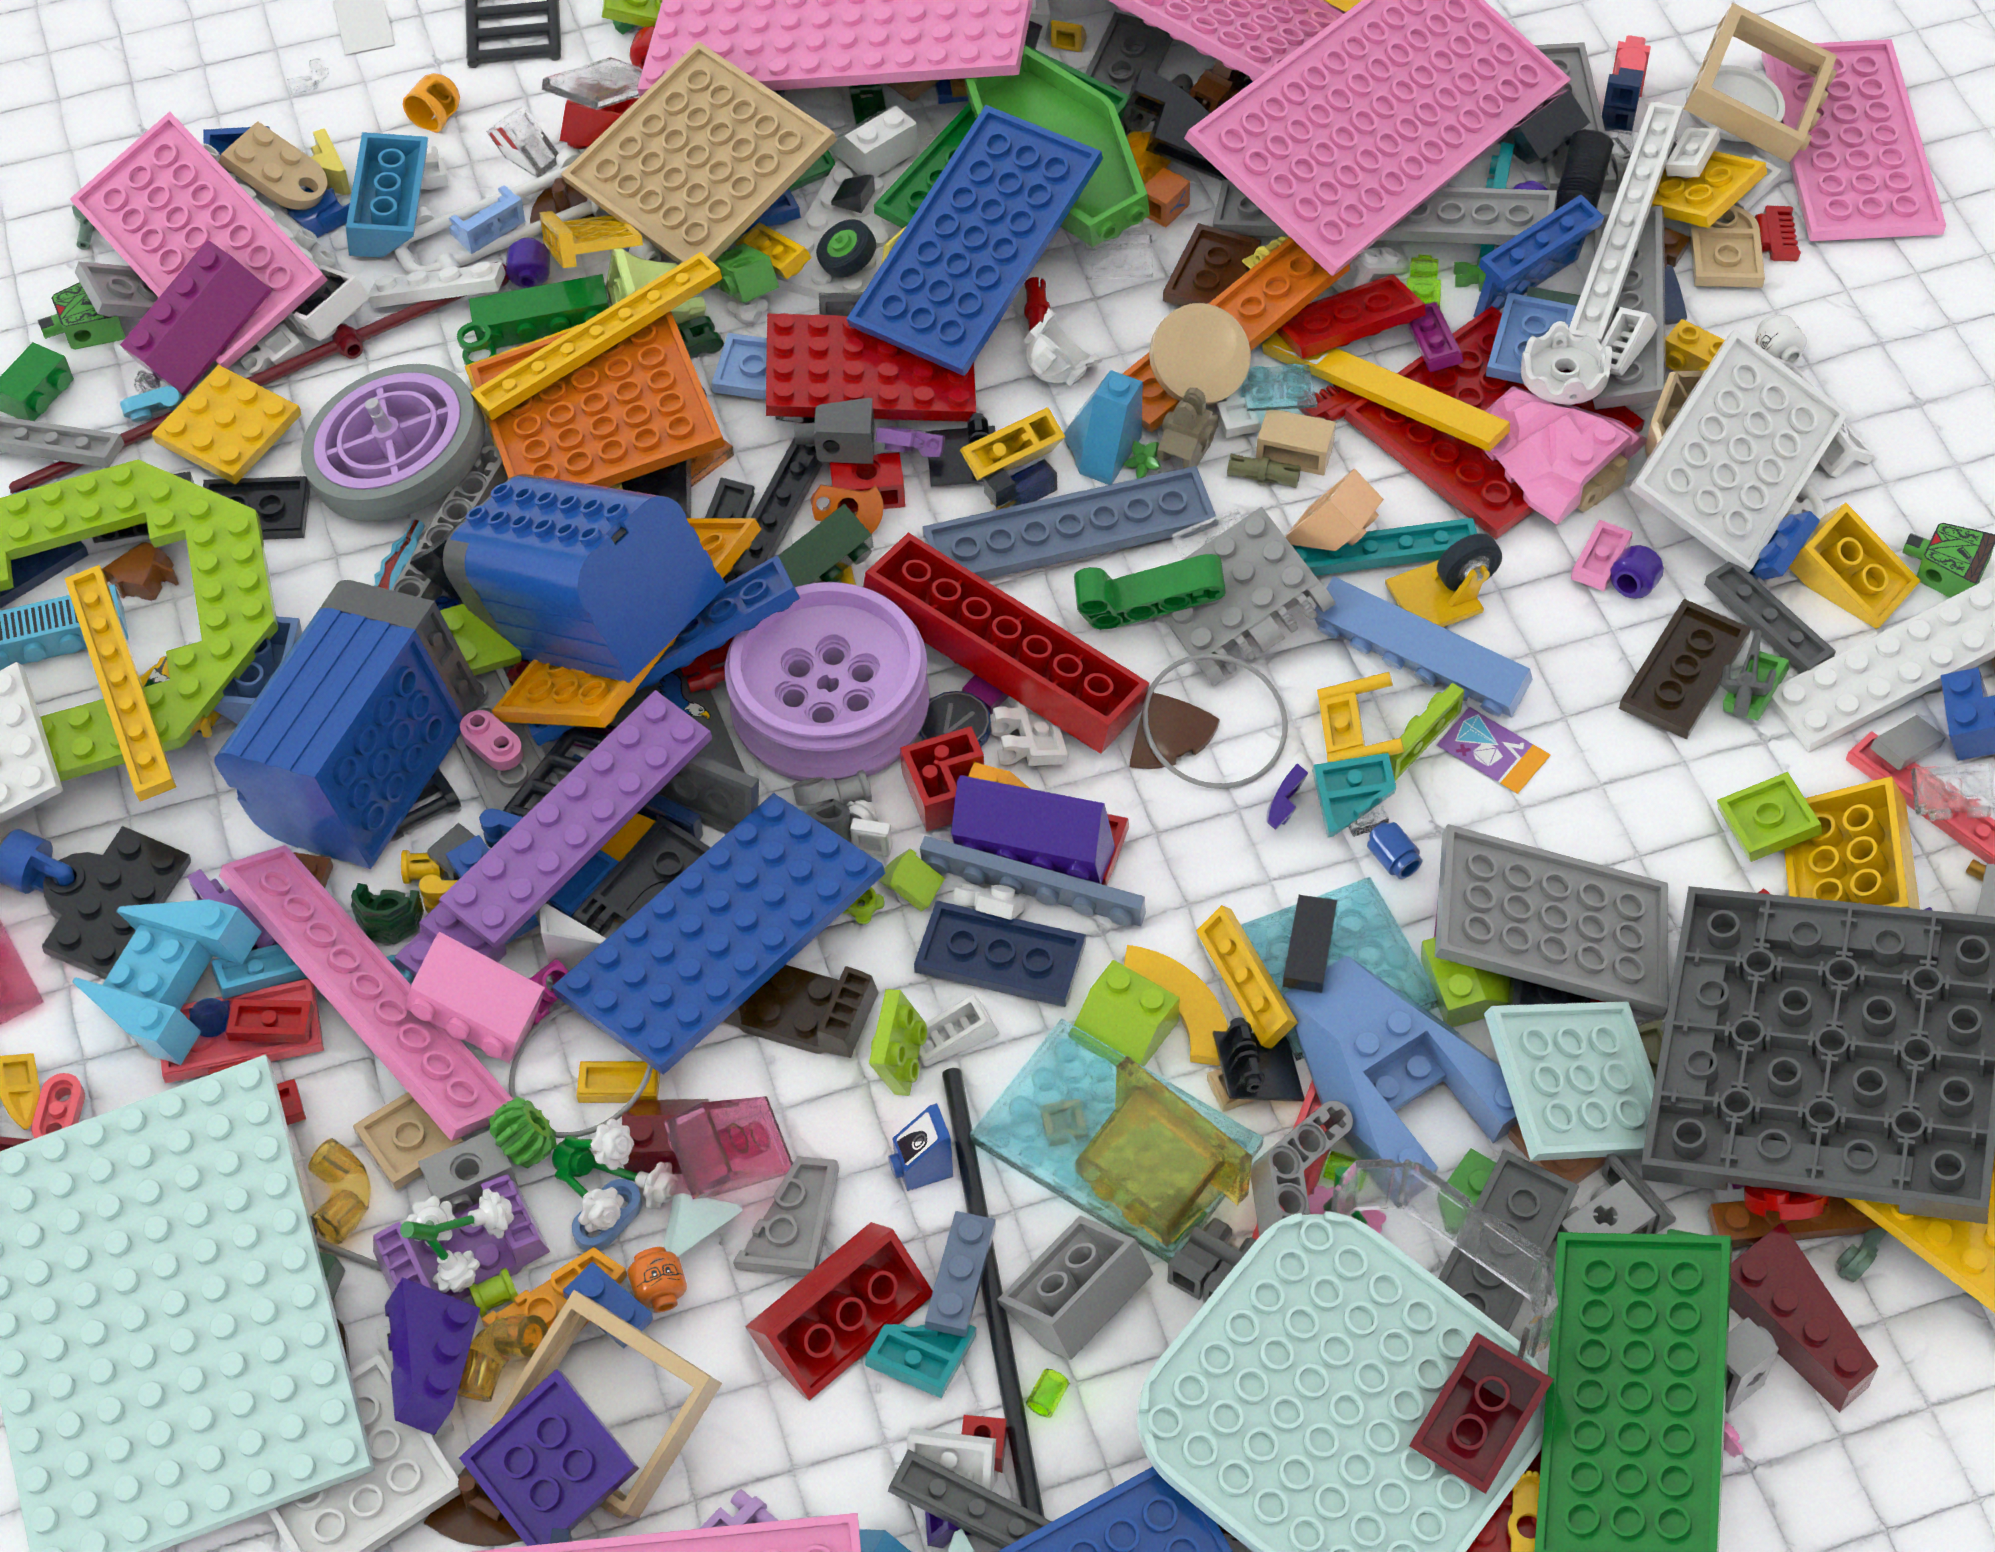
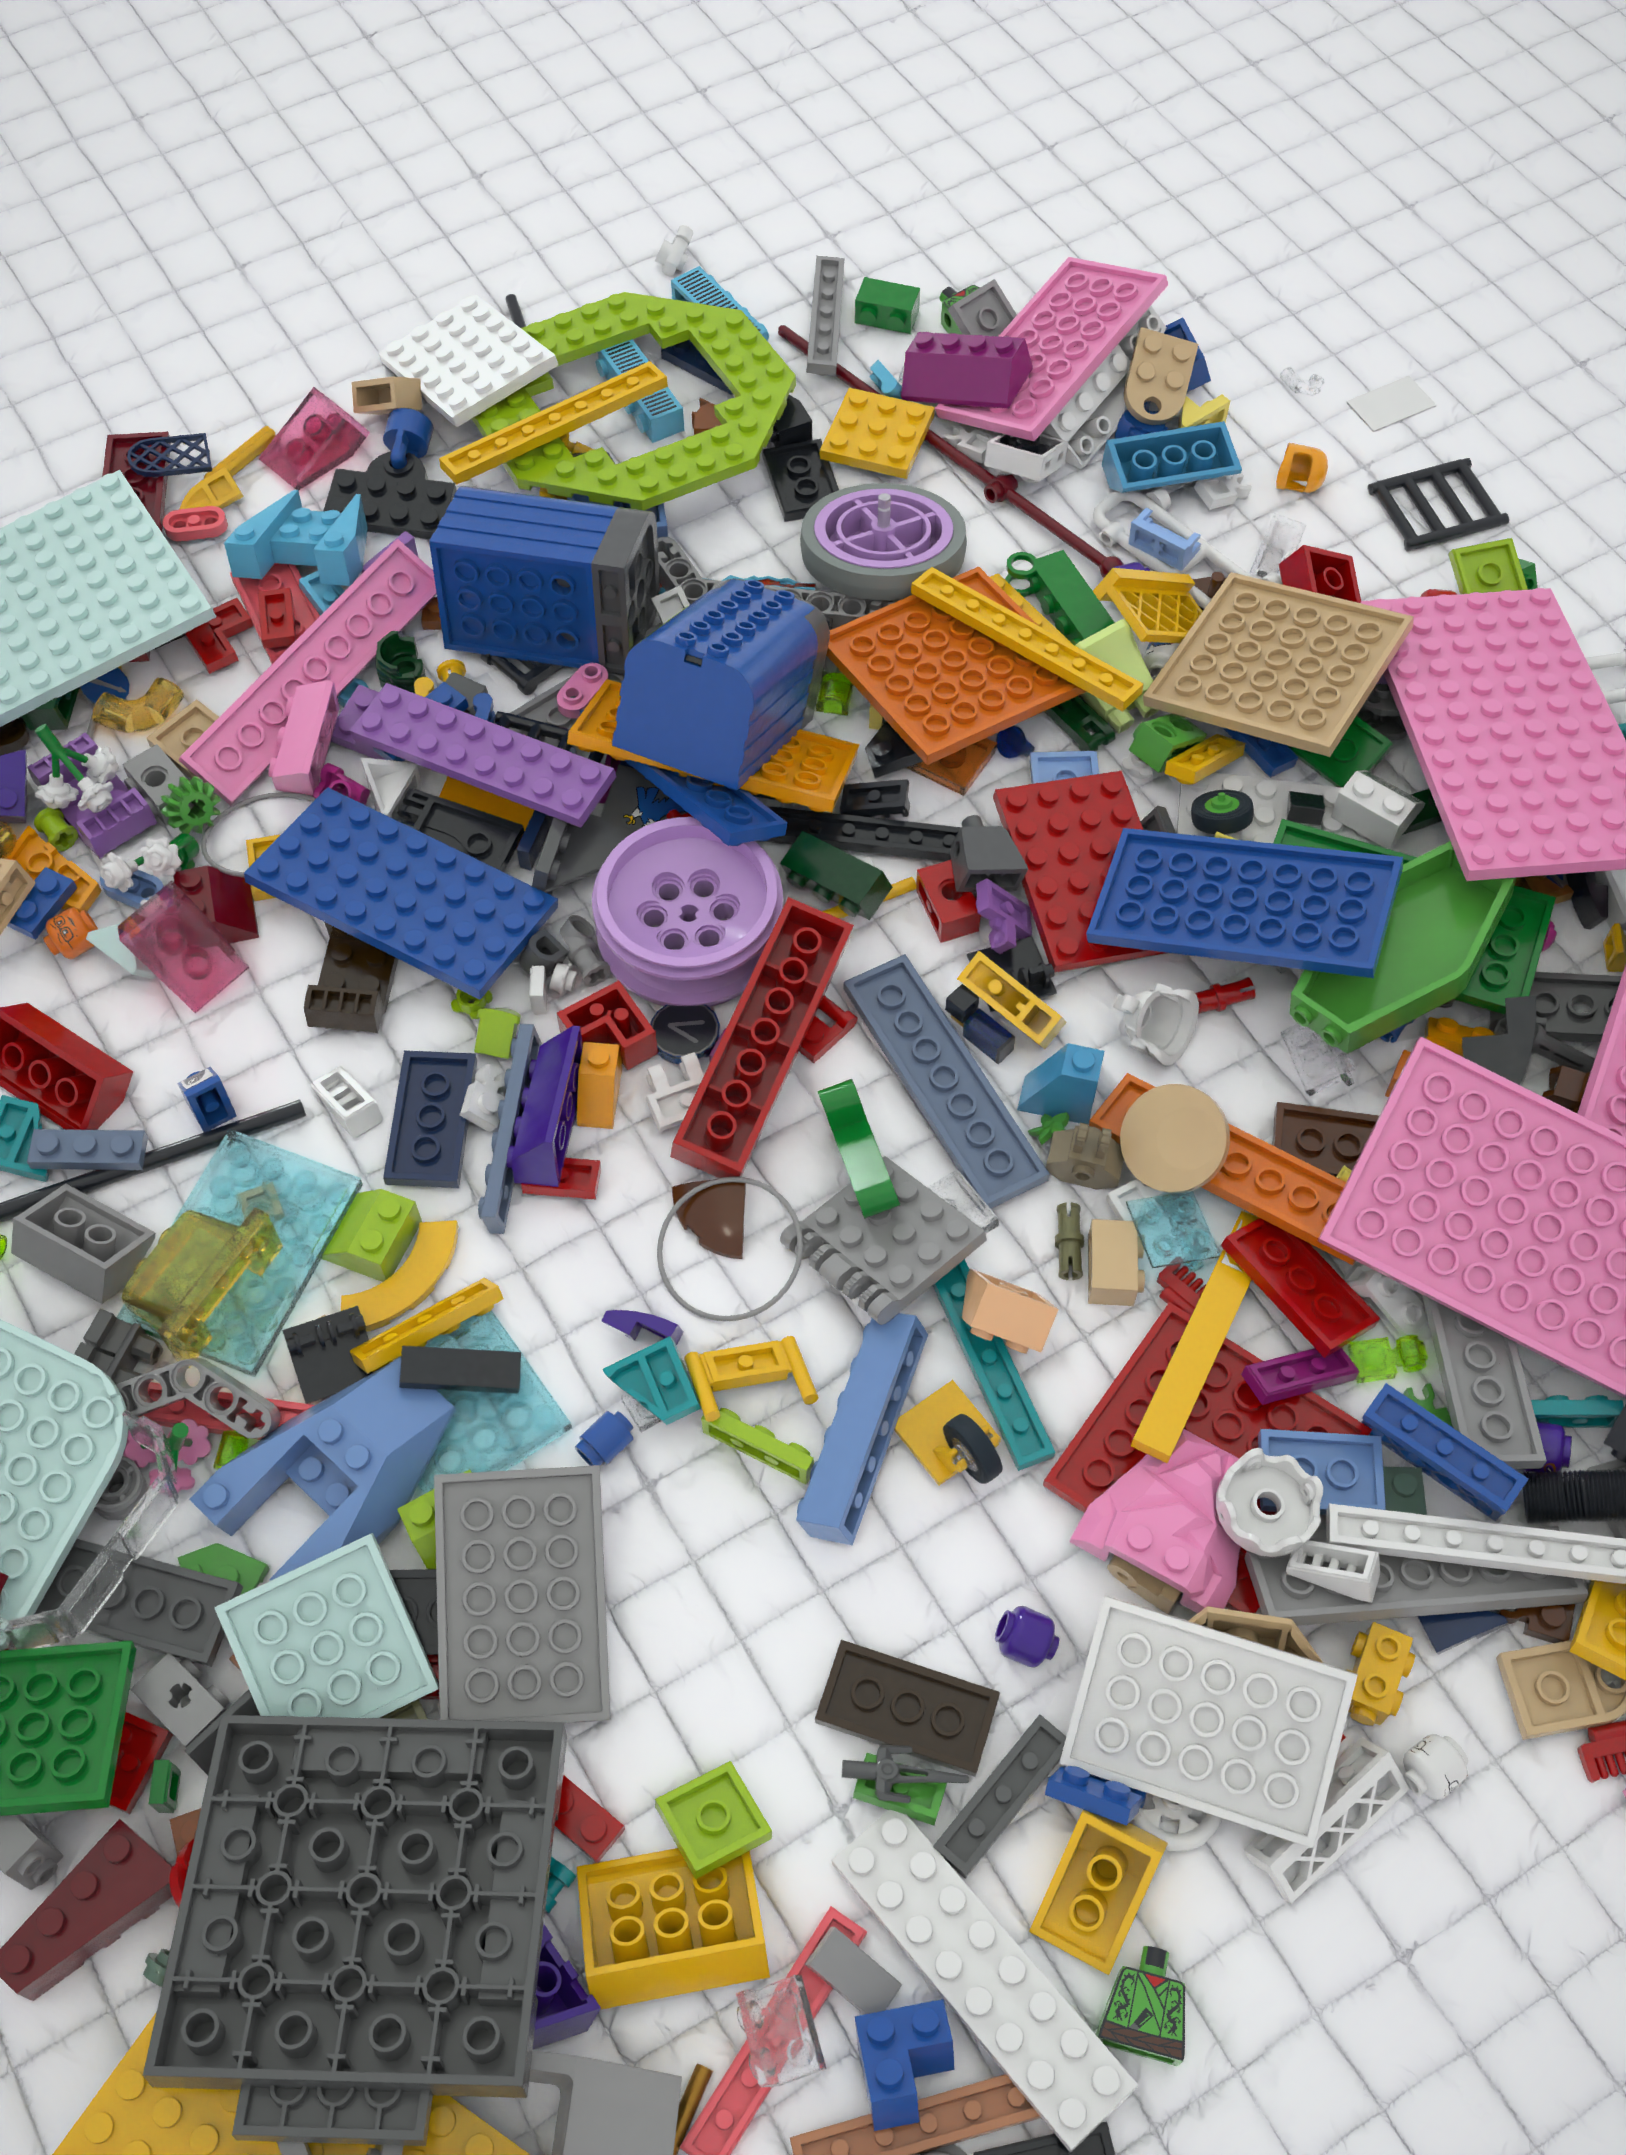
camera: 75 degrees right, 5 degrees up
clear blue plate [189,998,231,1037] -> none
white plate [368,262,506,308] -> none
clear tile [541,57,643,110] -> none
blue tile [546,850,619,918] -> none
light grey wing [733,1156,839,1276] -> none
orange piece [811,484,884,534] -> none
lime plate [869,989,927,1096] -> none
sticker [1436,707,1551,794] -> none
bright pink plate [1570,520,1633,591] -> none

